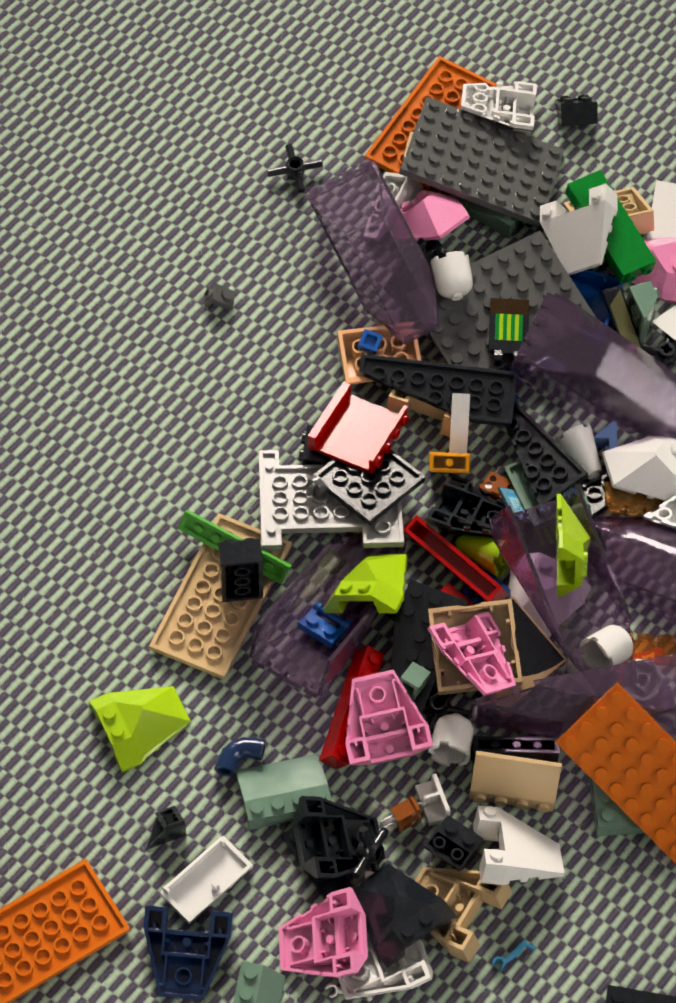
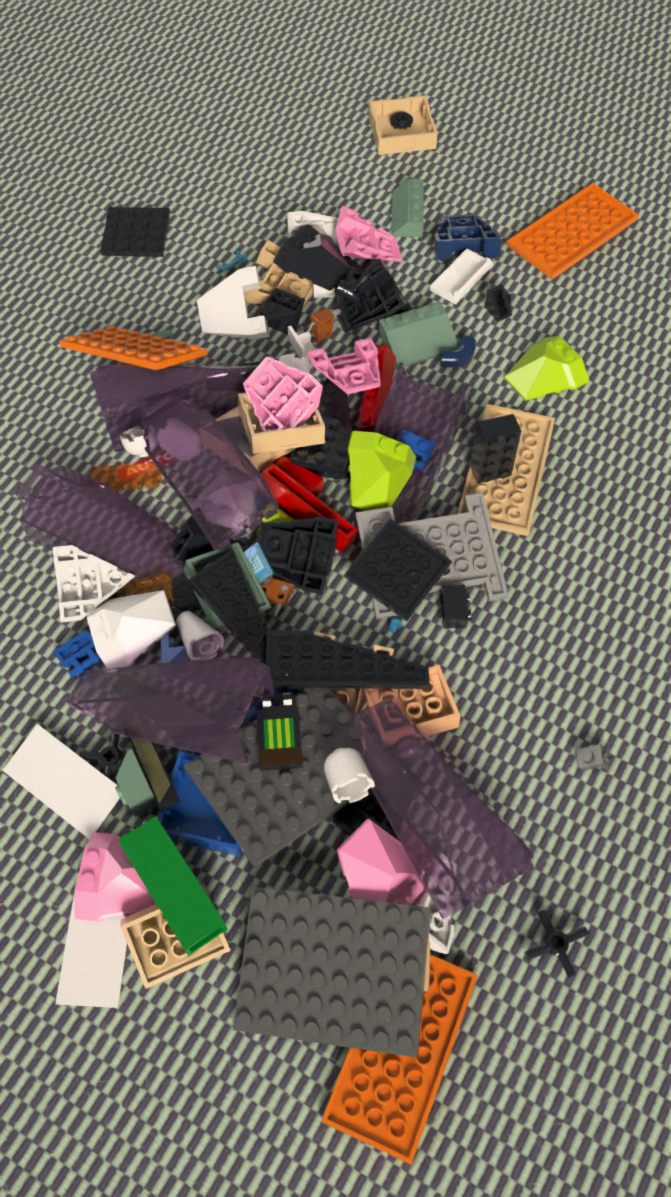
camera: 175 degrees right, 0 degrees up
bright green plate [178,510,292,585] -> none
dark grey tile [306,475,326,496] -> none
panel [308,382,409,474] -> none
blue plate [358,329,383,355] -> none
sand green brick [400,662,431,700] -> none
light orange brick [429,452,471,474] -> none
white sticker [449,393,470,454] -> none
white wedge [461,81,537,134] -> none
tan slope [469,751,562,812] -> none
white wedge [540,183,618,275] -> none
black slope [555,94,598,126] -> none
lime wedge [556,494,590,597] -> none
white cylinder [580,625,633,676] -> none

